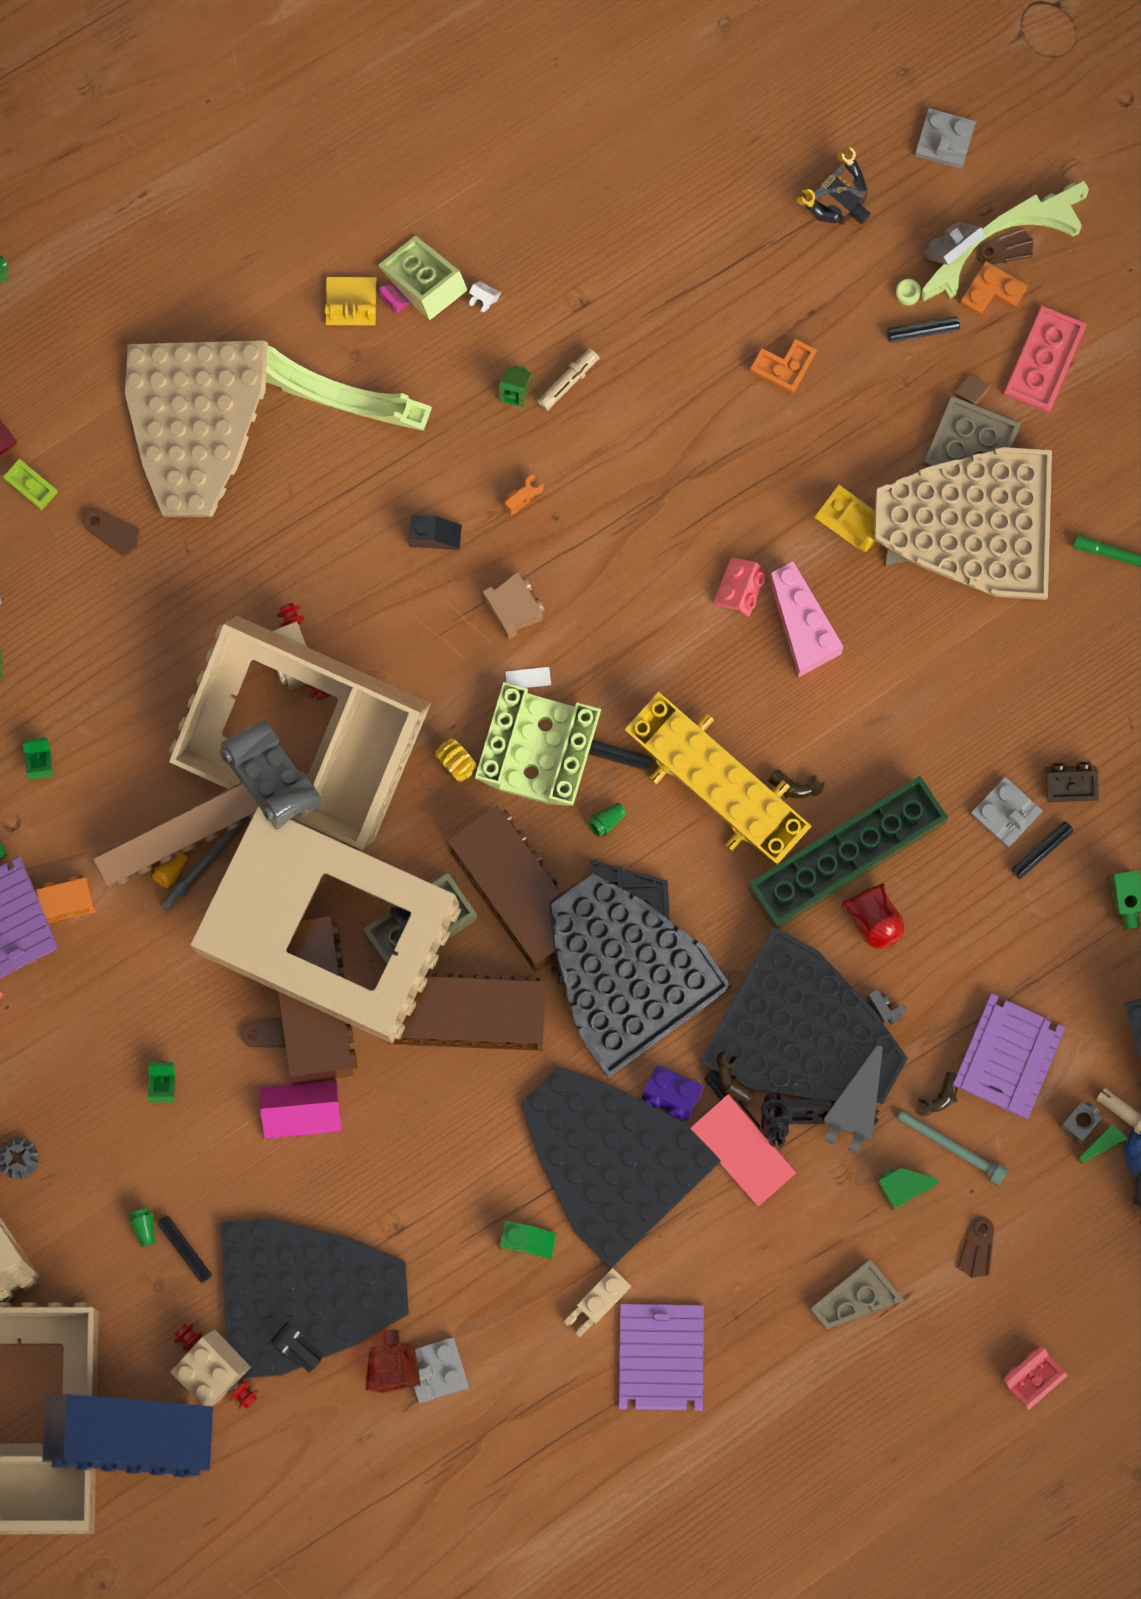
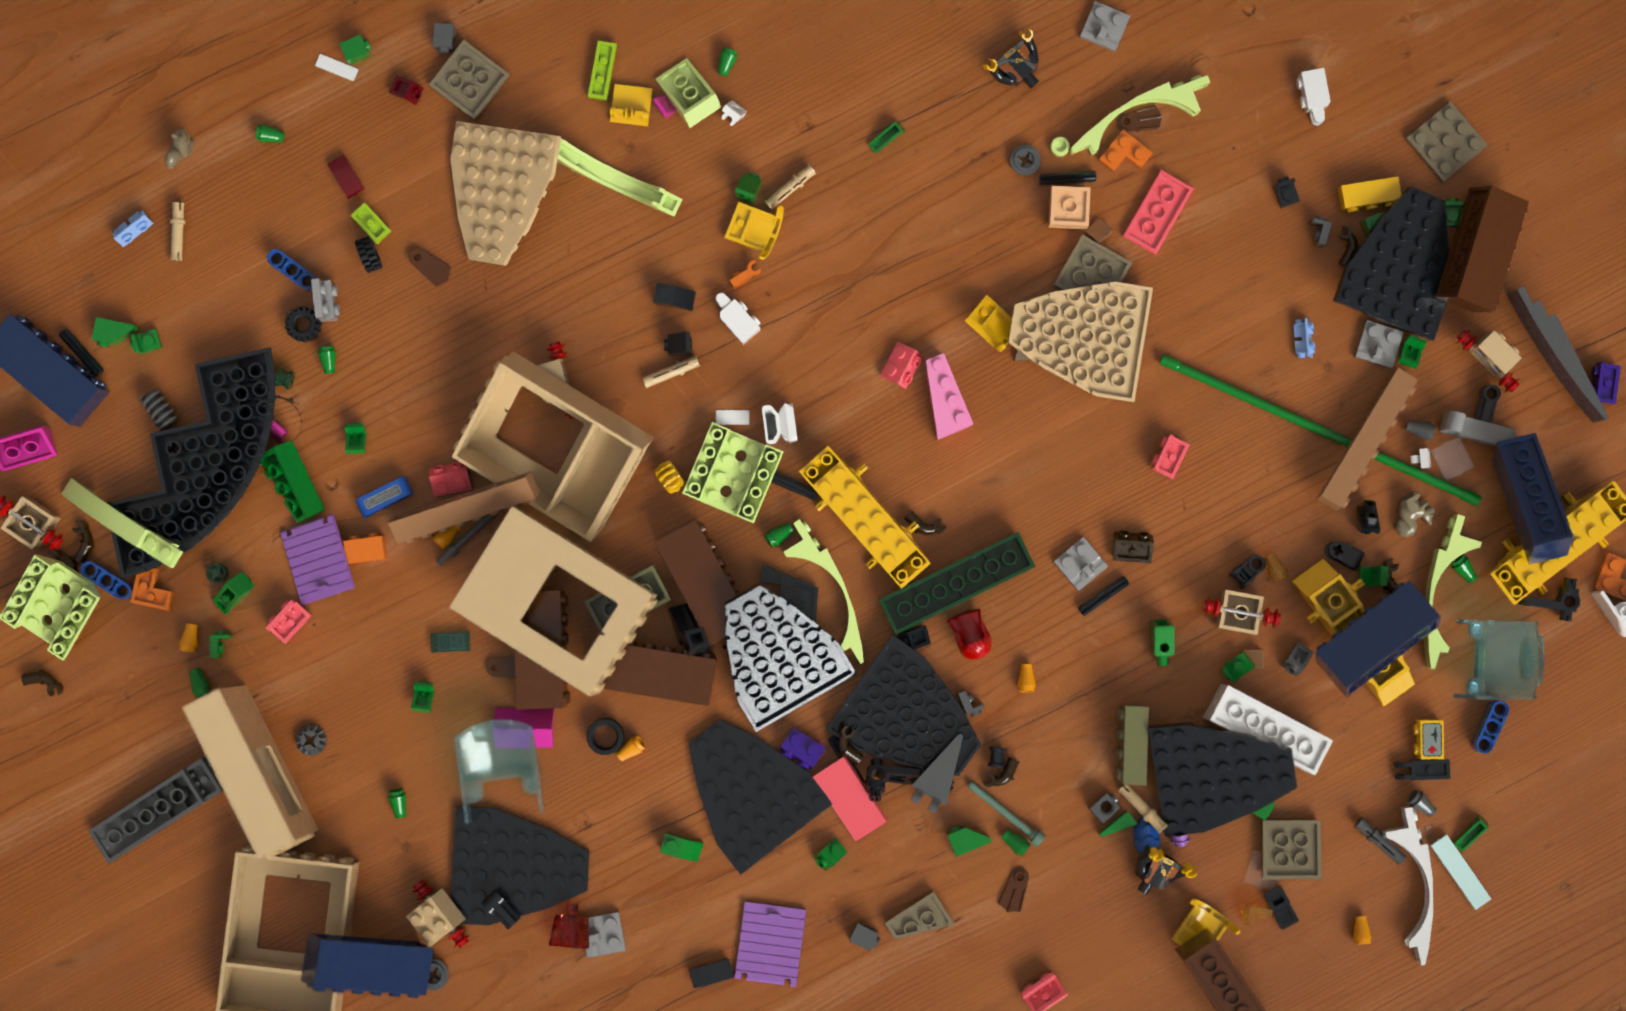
camera: 10 degrees right, 10 degrees up
black axle [158,1216,212,1283] -> none
dark grey piece [220,720,321,830] -> none
medium nougat hips [483,572,545,640] -> none
tan hinge [564,1268,631,1338] -> none
orange plate [750,339,817,395] -> none
light grey hinge [923,222,986,265] -> none
medium lavender door [952,993,1066,1120] -> none
none -> black tyre [355,235,383,273]
none -> blue beam [355,476,414,518]
none -> dark red bracket [388,75,423,105]
none -> dark grey gear [427,959,449,990]
none -> dark tan plate [429,40,510,120]
none -> coral bracket [429,461,472,497]
none -> clear green tile [431,632,471,653]
none -> dark grey brick [432,23,456,54]
none -> clear light blue windscreen [454,720,546,824]
none -> black tyre [587,718,624,755]
none -> lime plate [588,40,617,101]
none -> light orange cone [616,735,646,761]
none -> tan pin [642,355,700,388]
none -> black slope [664,332,692,356]
none -> black arch [668,603,709,656]
none -> black slope [689,958,734,988]
none -> white hinge [716,292,761,345]
none -> green cone [717,47,738,77]
none -> yellow piece [725,202,784,260]
none -> white piece [762,403,798,444]
none -> yellowish green slope [784,519,864,664]
none -> green bracket [813,838,848,871]
none -> dark grey brick [849,921,880,951]
none -> green piece [868,121,906,154]
none -> black bracket [897,625,931,650]
none -> black bush [987,746,1007,768]
none -> green cone [1001,829,1031,857]
none -> dark grey gear [1010,145,1041,176]
none -> light orange cone [1017,664,1036,693]
none -> light nougat container [1048,186,1091,229]
none -> olive brick [1115,704,1149,785]
none -> coral bracket [1151,434,1190,479]

